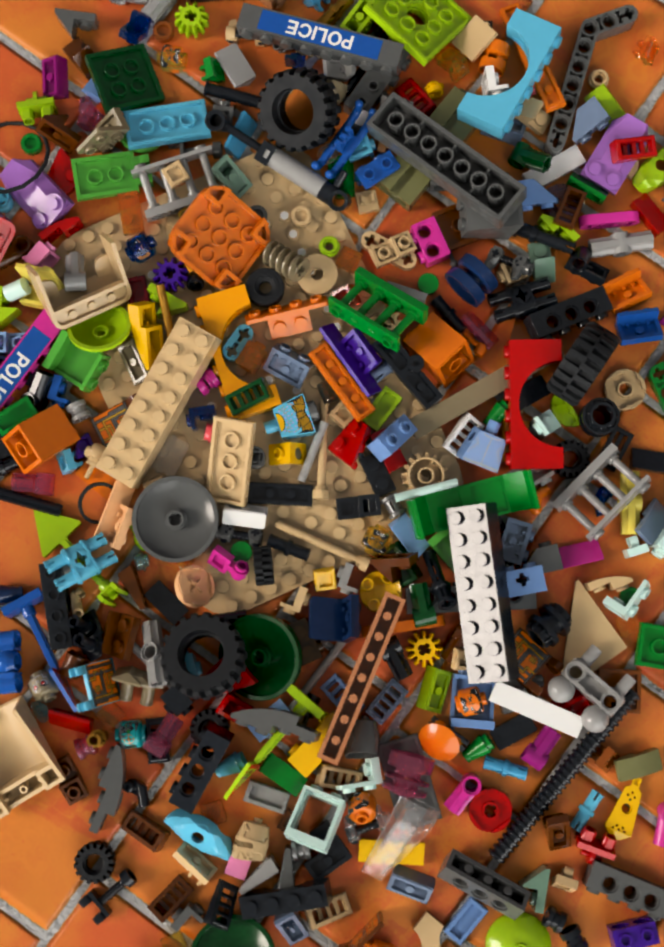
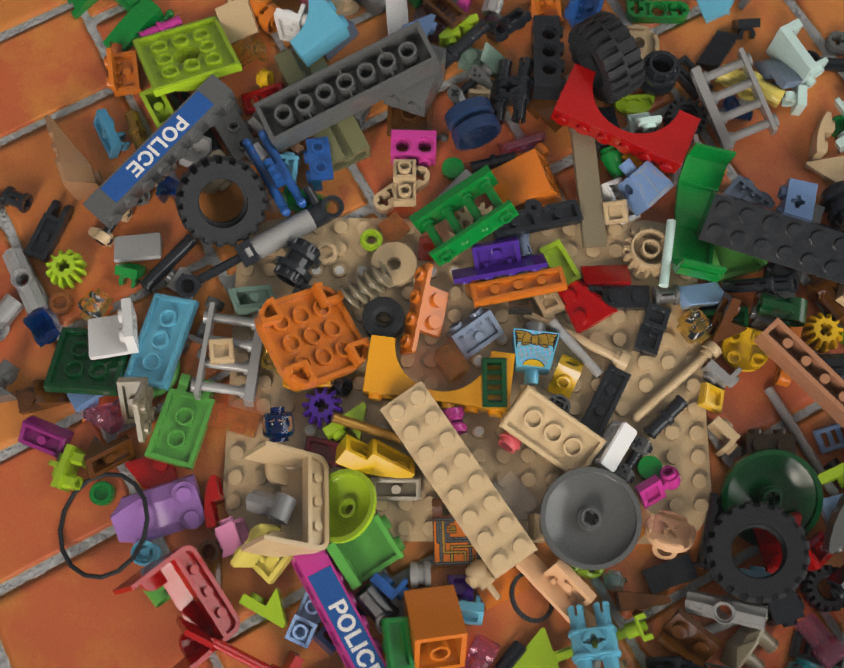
camera: 65 degrees left, 10 degrees down
light aqua piece [2,277,32,302] -> none
clear blue bracket [186,404,217,431] -> none
medium azure beam [223,324,254,362] -> none
dark azure slope [224,110,257,159] -> none
black tyre [253,545,274,586] -> none
dark blue bracket [309,594,361,643] -> none
tan tile [355,189,380,215] -> none
medium blue brick [366,414,418,463] -> none
dark green piece [507,141,552,173] -> none
dark grey slope [519,541,564,579] -> none
dark pink slope [559,540,604,569] -> none
none -> white bracket [88,298,139,360]
none -> black piece [273,237,321,288]
none -> tan tile [603,199,630,225]

